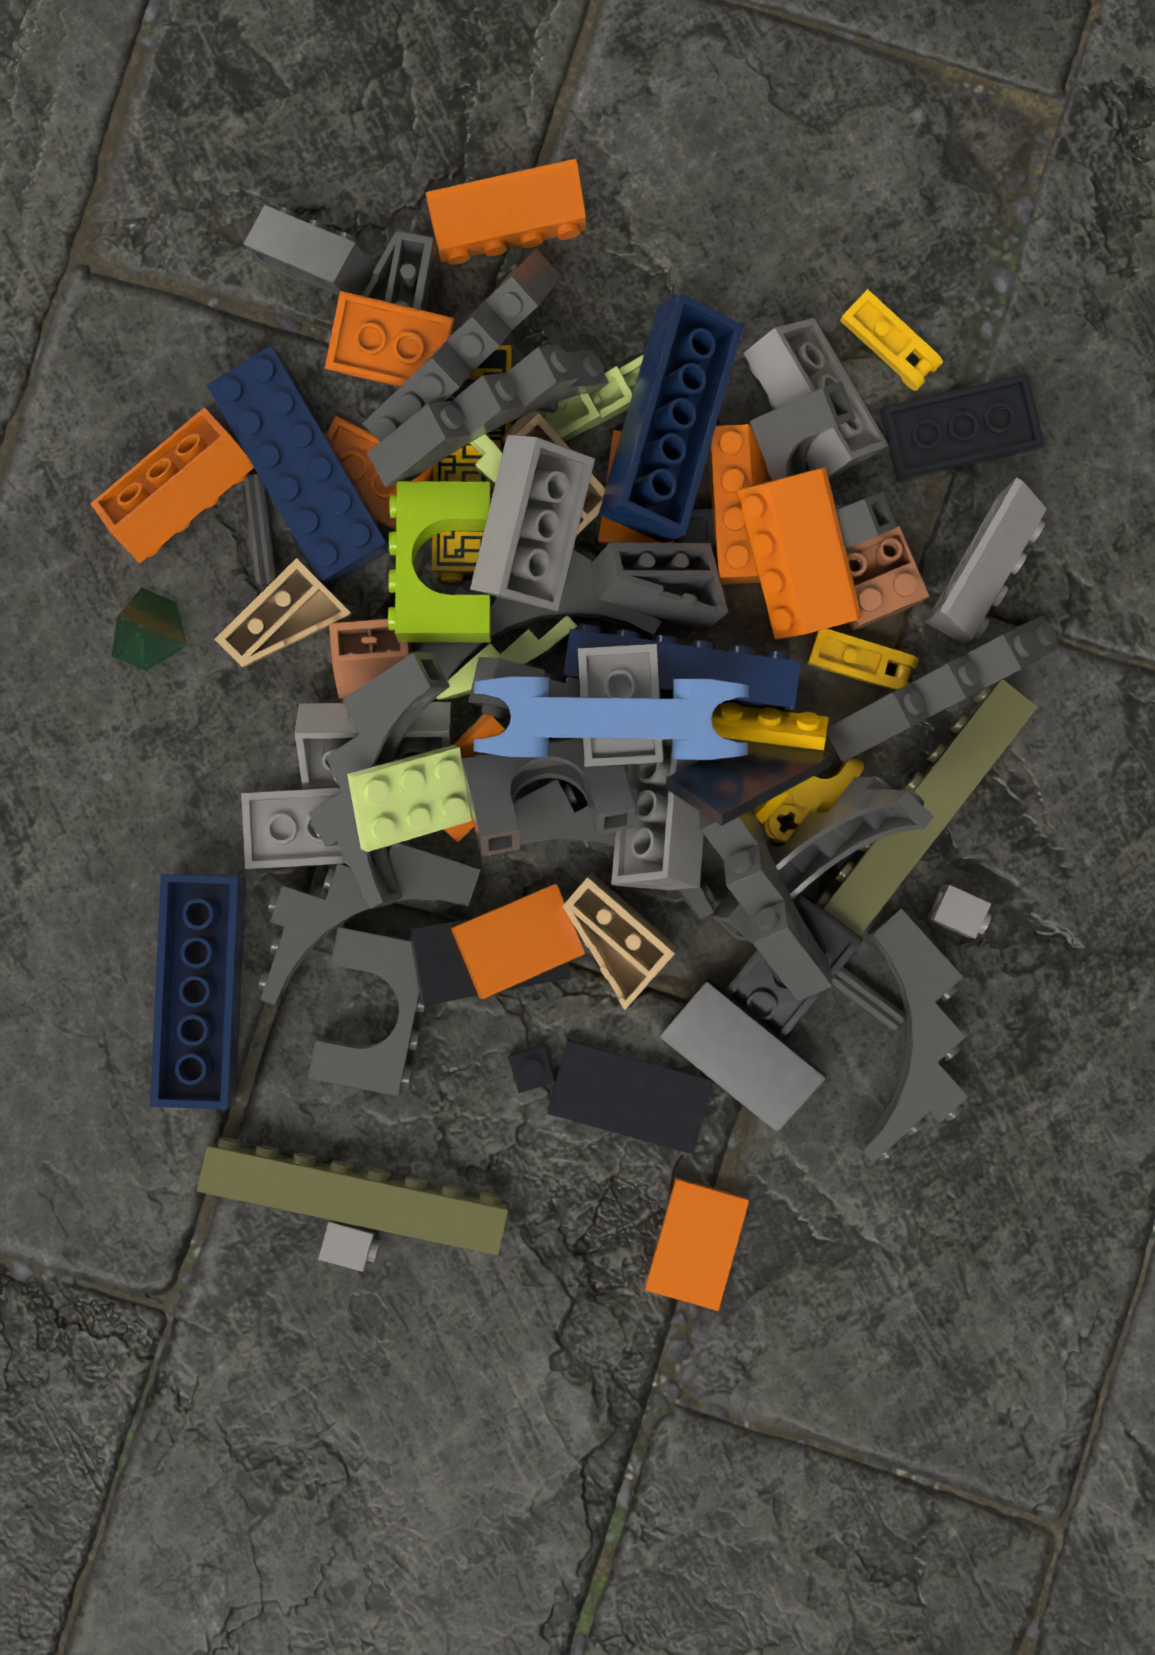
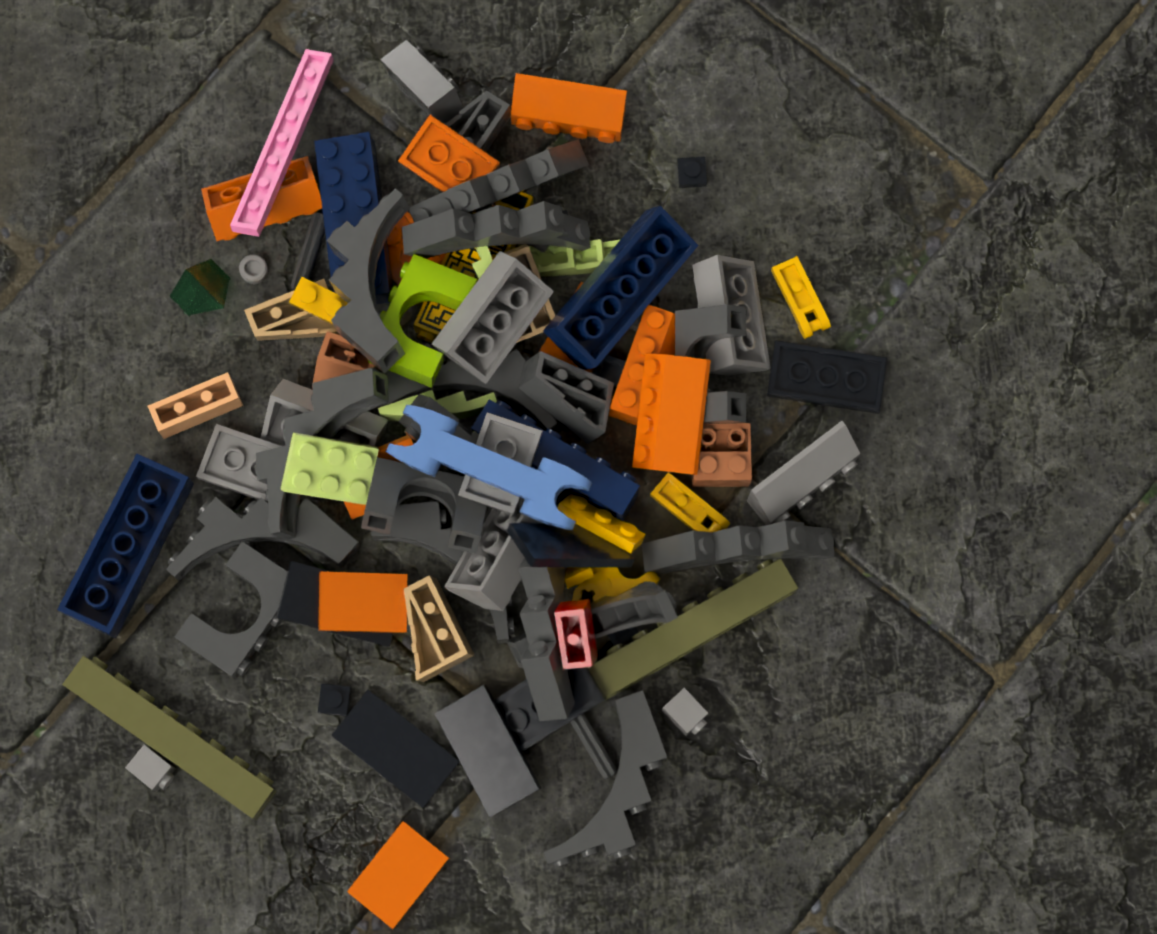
camera: 30 degrees right, 10 degrees down
none -> light nougat brick [148,372,243,439]
none -> bright pink plate [230,49,334,237]
none -> light grey tile [239,255,268,284]
none -> yellow plate [289,277,348,325]
none -> dark grey arch [327,188,410,374]
none -> red brick [554,599,598,669]
none -> black plate [677,157,707,188]

